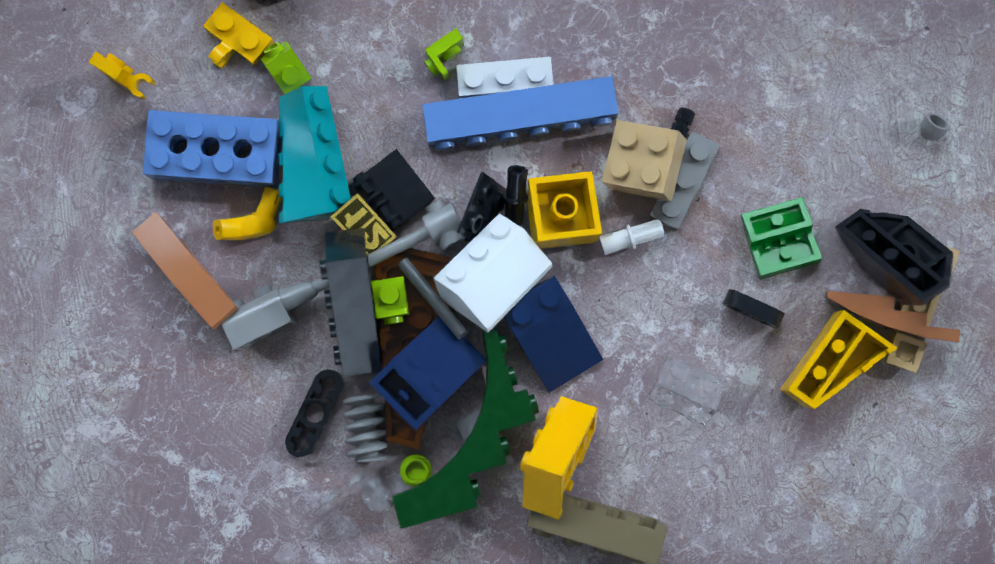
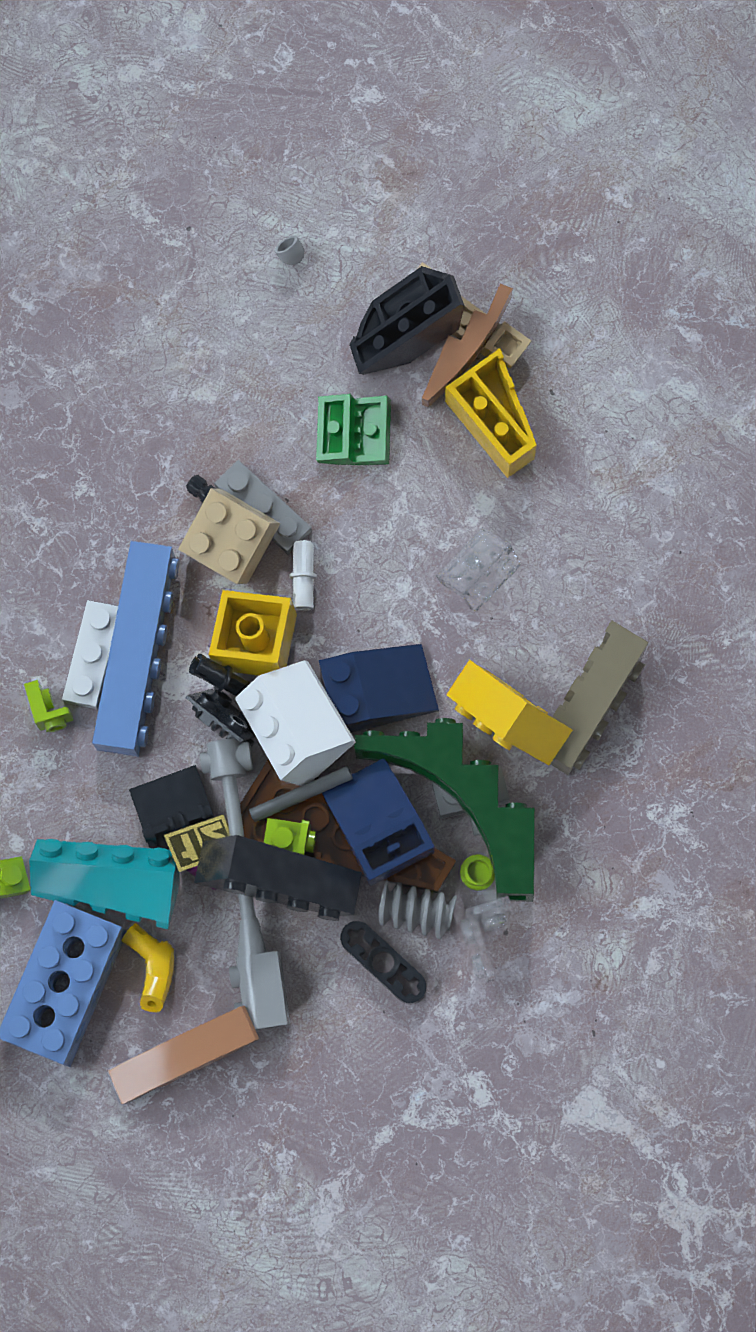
camera: 70 degrees left, 10 degrees down
black beam [722,289,785,329] -> none

